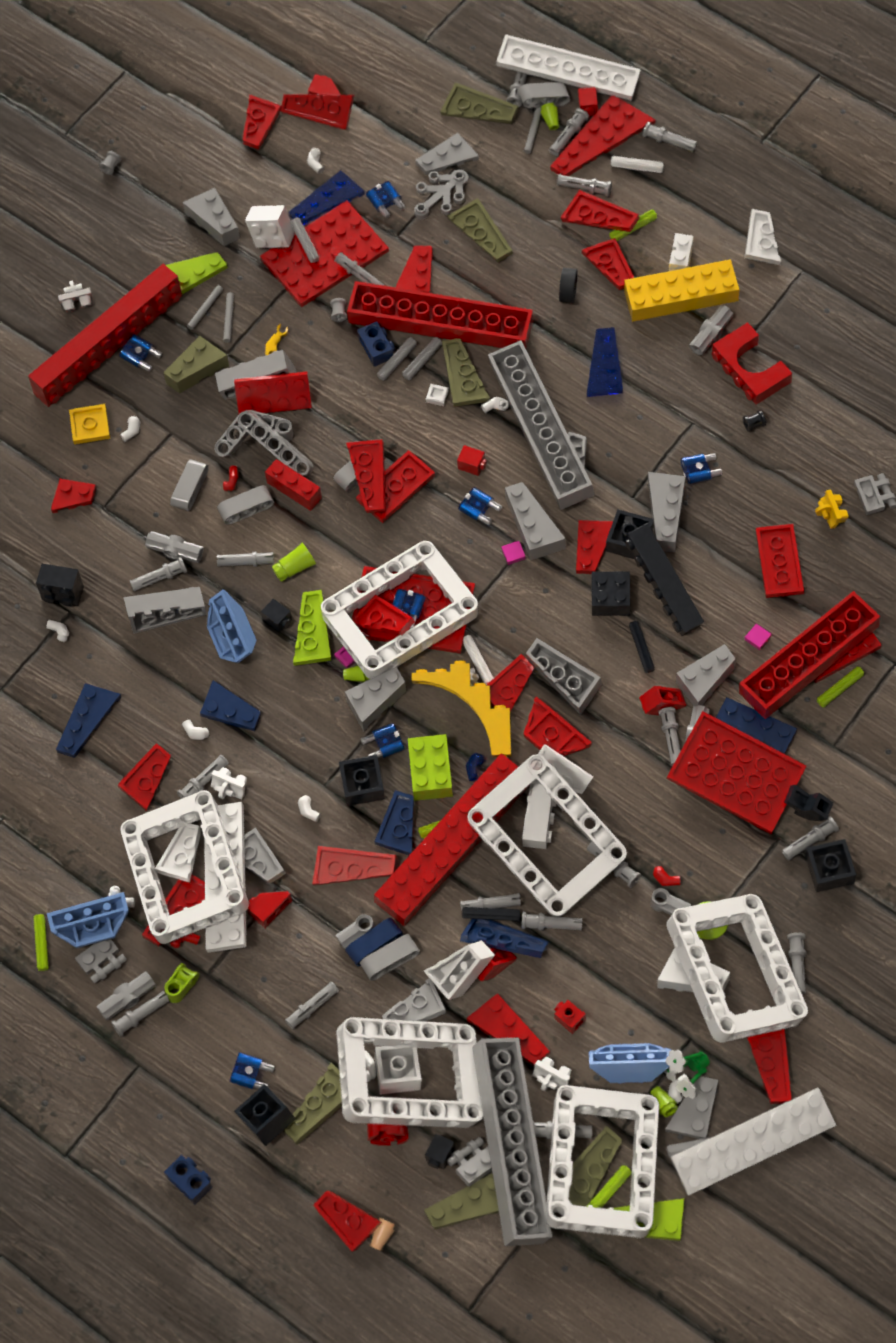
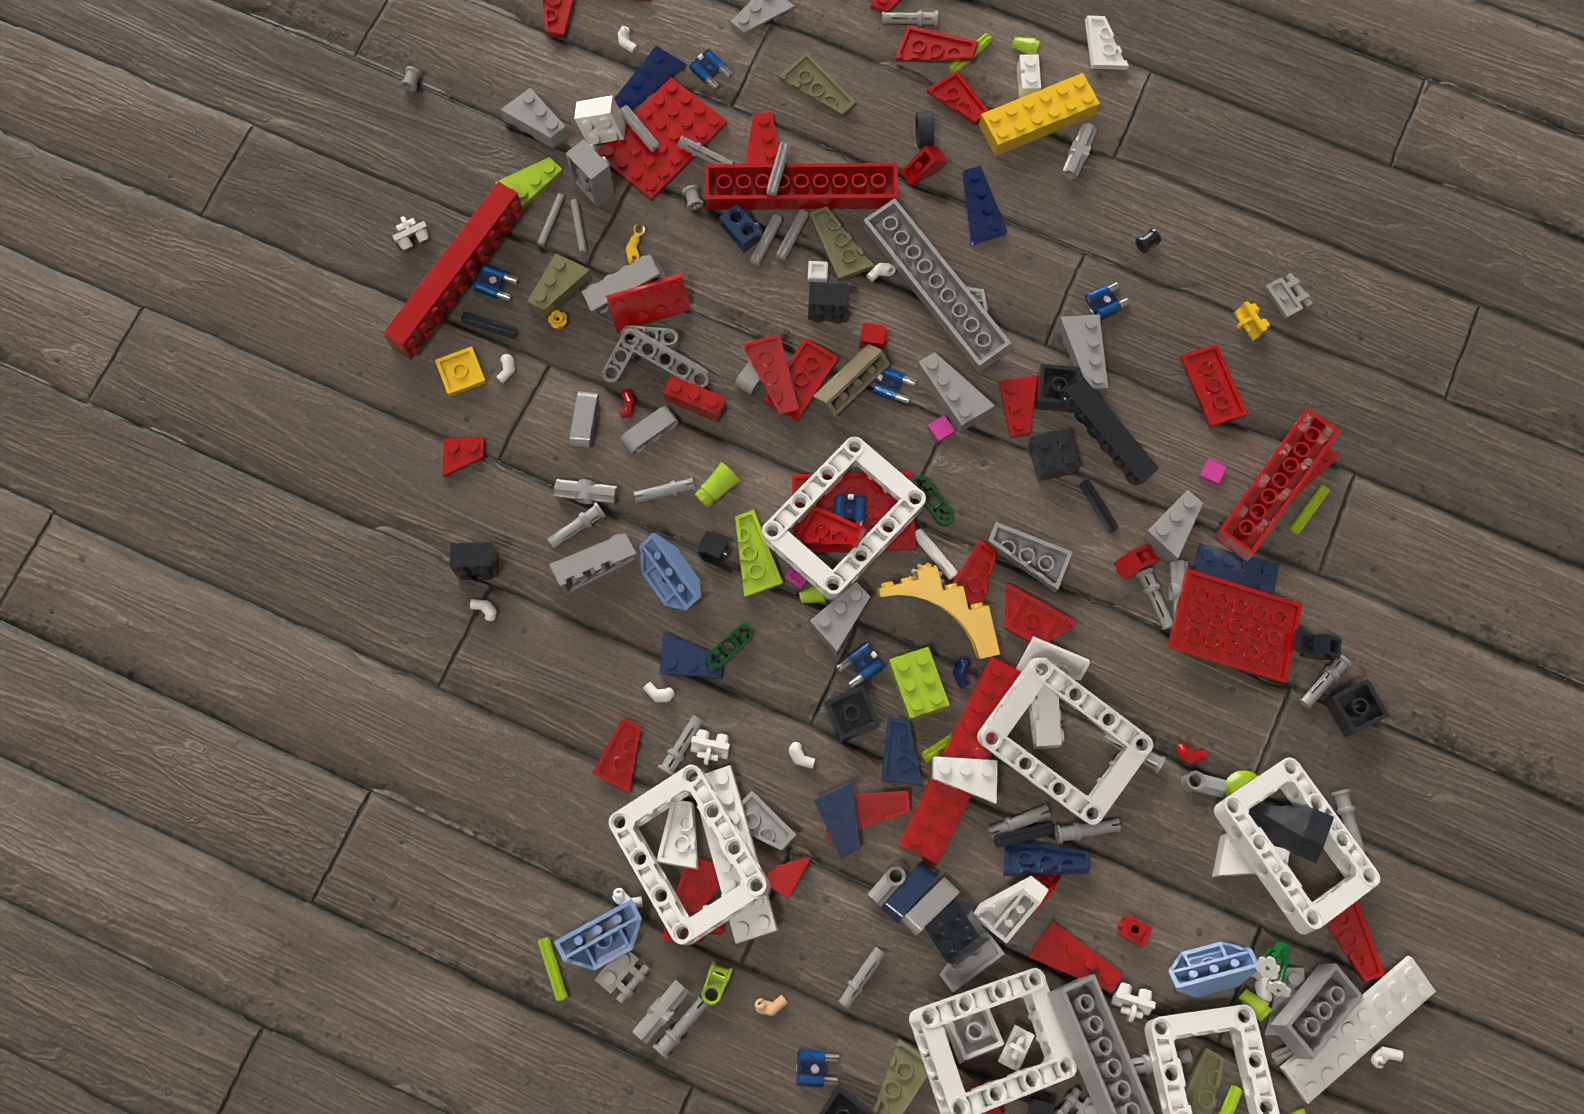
camera: 20 degrees left, 10 degrees up
dark blue wing [56,683,121,758] -> none
light grey plant [414,170,468,220] -> none
red arch [711,322,792,405] -> none
none -> black axle [461,312,518,339]
none -> yellow plate [548,310,567,329]
none -> light grey brick [566,139,615,207]
none -> dark green beam [705,624,753,671]
none -> light nougat arm [755,995,788,1016]
none -> light grey axle [767,142,790,196]
none -> black brick [808,282,849,324]
none -> dark tan brick [813,344,890,416]
none -> dark blue wing [814,781,860,858]
none -> red slope [901,146,948,186]
none -> dark green beam [913,475,954,527]
none -> black brick [924,900,990,965]
none -> white wing [932,757,997,804]
none -> white hips [997,1025,1035,1071]
none -> lime cone [1012,37,1041,55]
none -> black wedge [1248,803,1334,863]
none -> light grey brick [1270,963,1364,1060]
none -> white arm [1371,1047,1403,1068]

